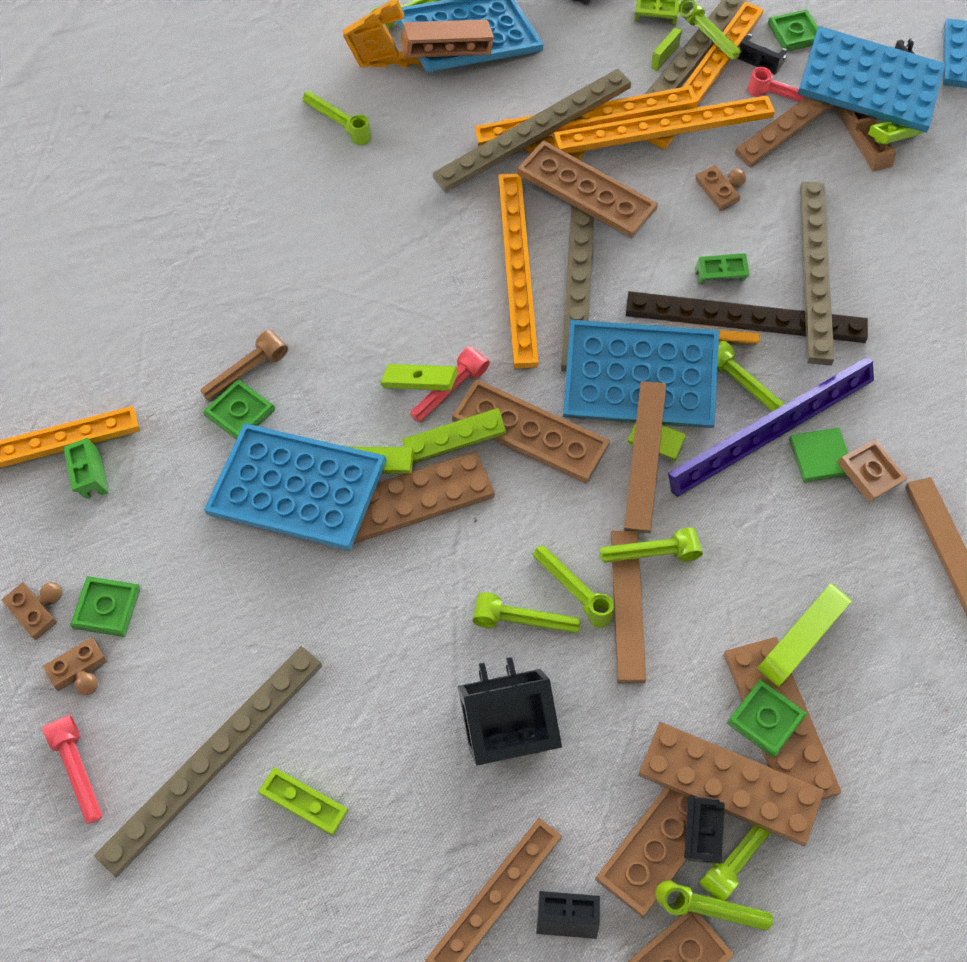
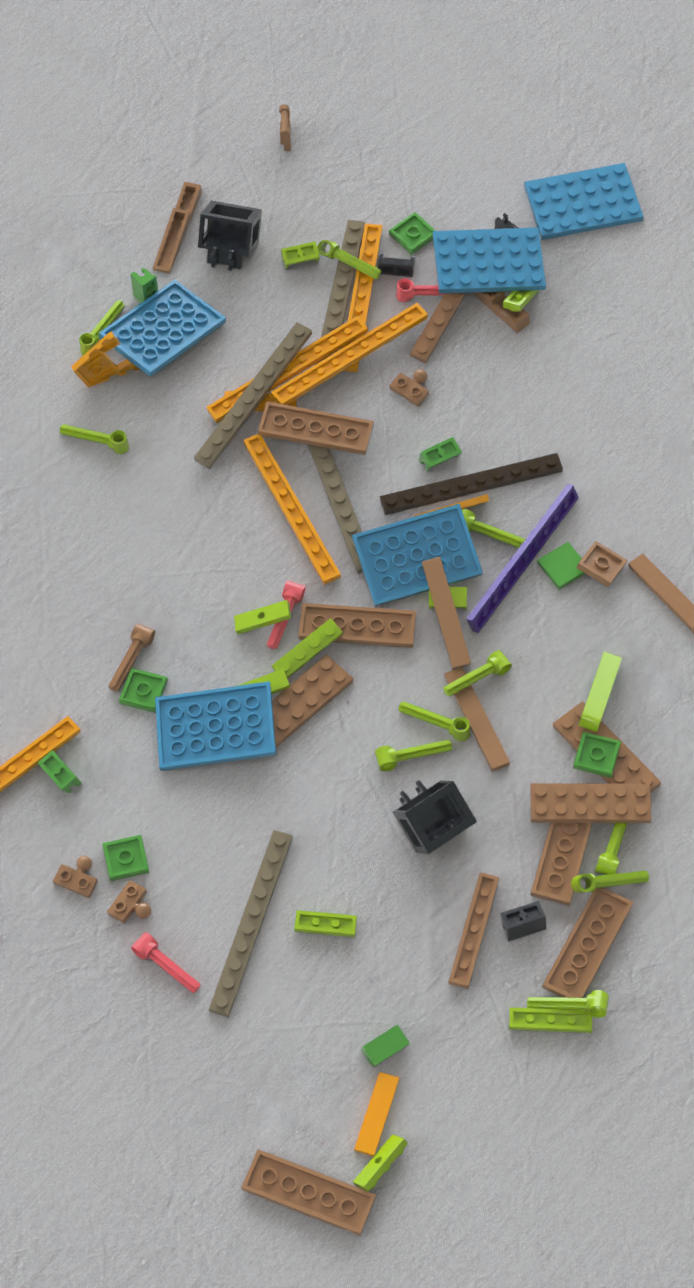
camera: 20 degrees left, 0 degrees up
nougat brick [401,20,494,58] -> none
lime tile [651,27,682,71] -> none
black hinge [684,796,725,864] -> none
dark tan plate [800,182,834,366] -> none

